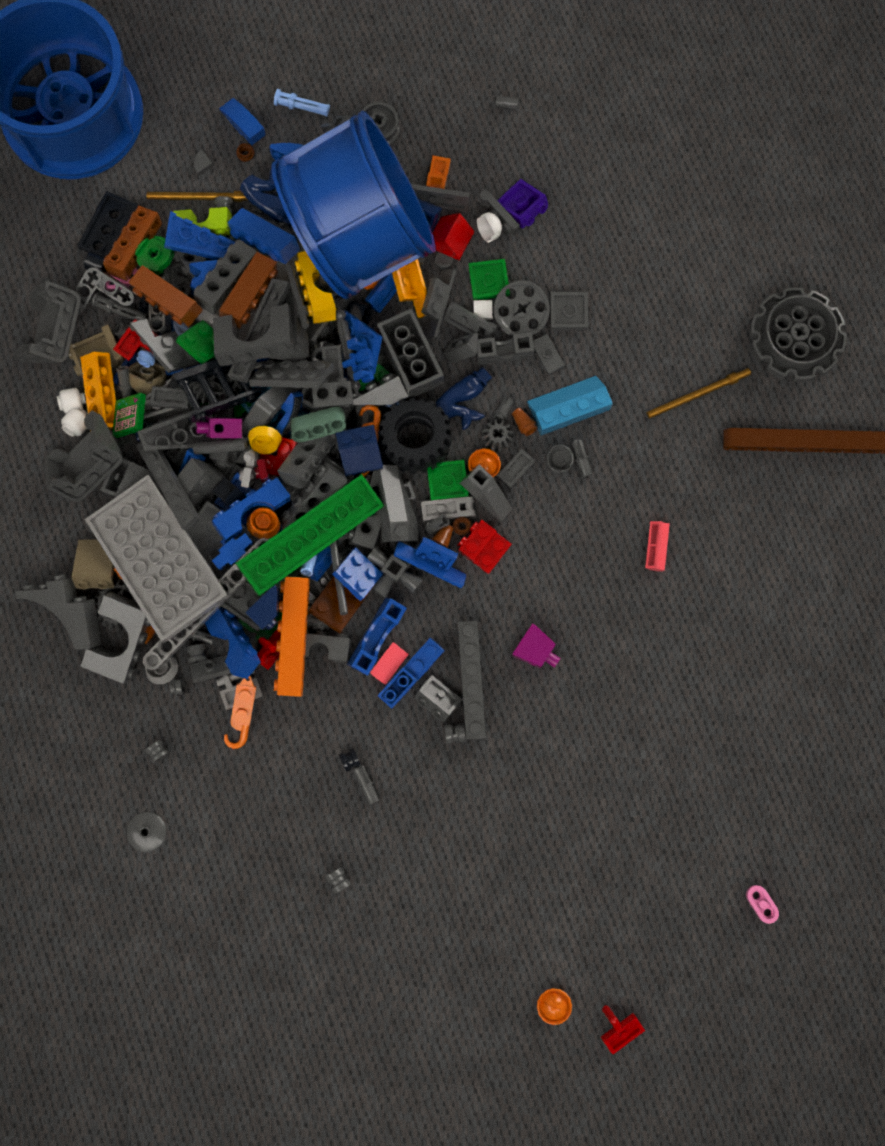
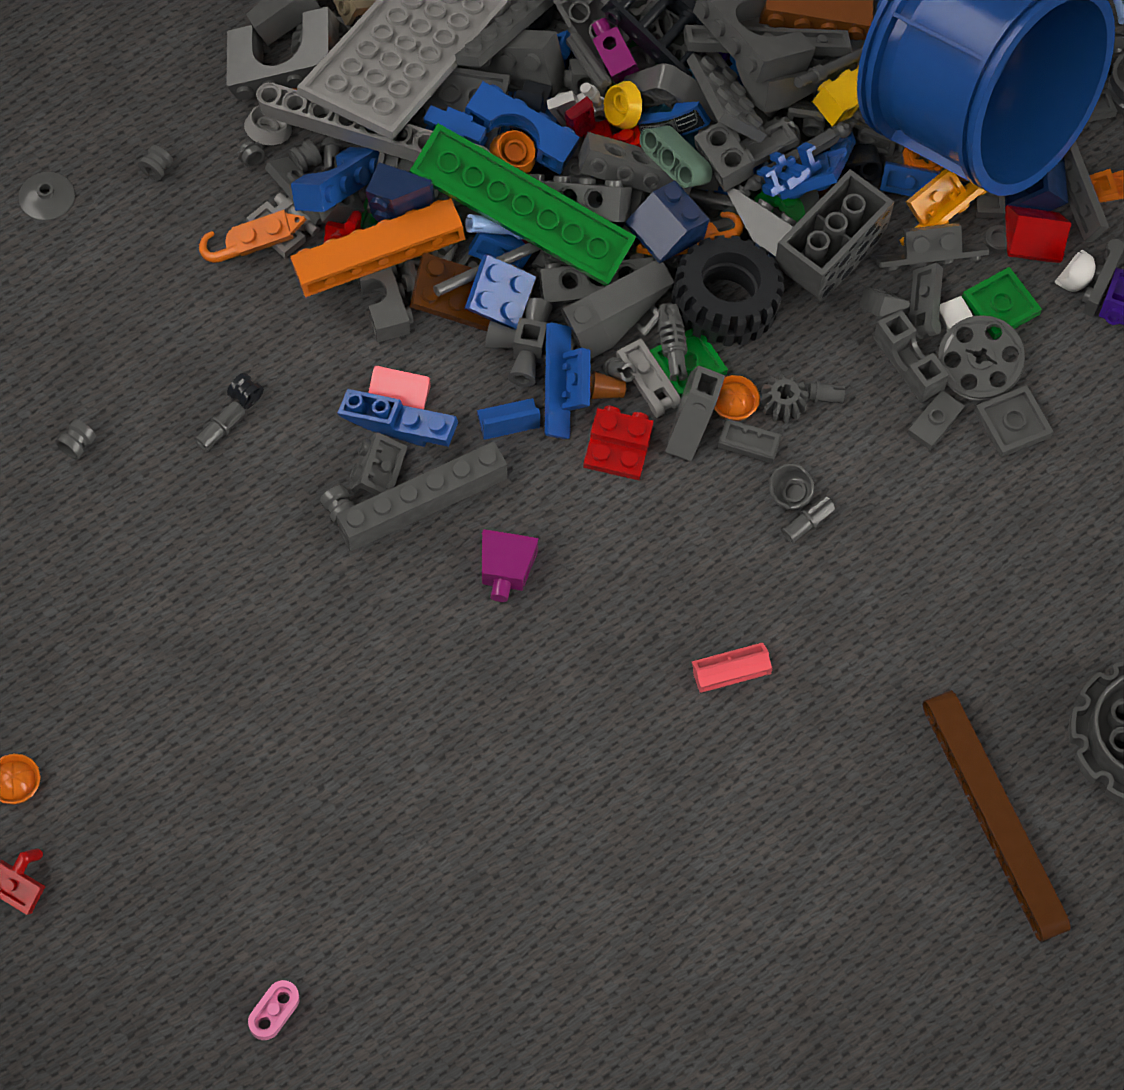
camera: 65 degrees right, 15 degrees down
blue arch [347,598,407,676] -> none
dark blue piece [435,367,492,430] -> none
reddish brown plate [453,517,472,536] -> none
dark orange cone [512,408,538,436] -> none
dark azure slope [527,376,613,435] -> none
pearl gold bar [646,368,751,419] -> none
none -> blue panel [477,398,540,440]
none -> dark grey hinge [658,304,688,381]

